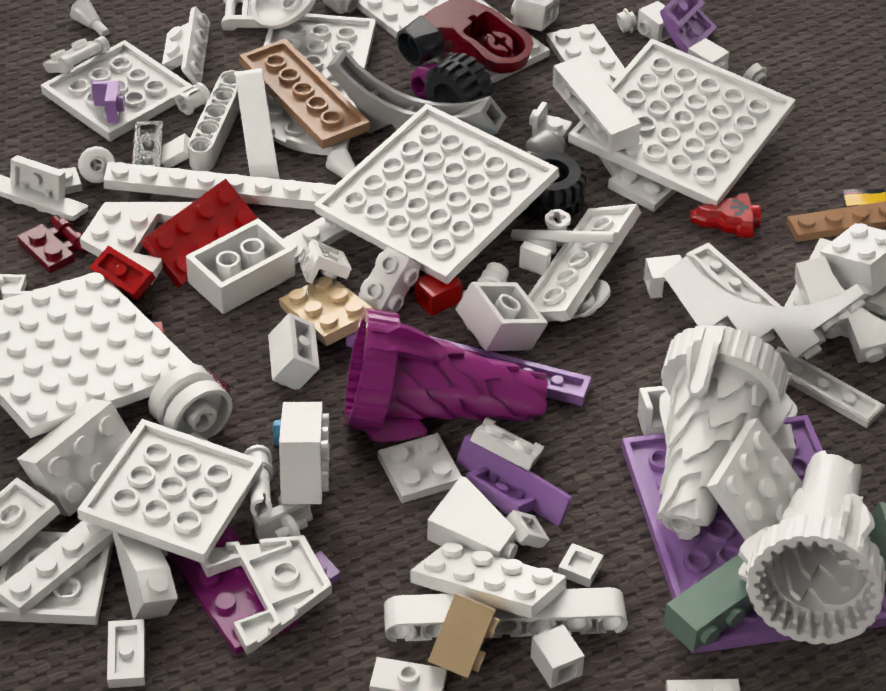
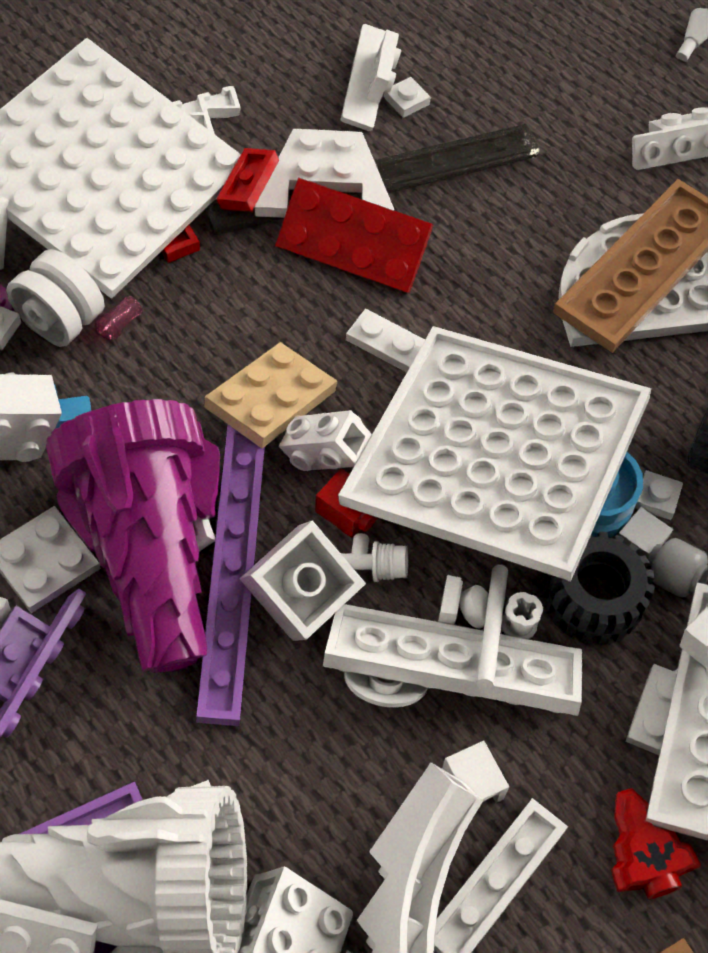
camera: 70 degrees right, 15 degrees up
dark red plate [17,215,90,273] -> none
white plate [41,40,193,142] -> none
white plate [43,36,110,73] -> none
white head [78,146,116,183] -> none
medium lavender bracket [91,81,125,123] -> none
white plate [104,162,335,210] -> none
white tile [161,133,190,168] -> none
white bush [175,82,211,115] -> none
white brick [186,218,295,314] -> none
white beam [188,70,240,171] -> none
white beam [235,68,279,179] -> none
white brick [268,313,320,390] -> none
white bracket [298,239,351,284] -> none
light grey arch [326,49,506,135] -> none
white cone [326,148,356,178] -> none
white plate [470,417,544,471] -> none

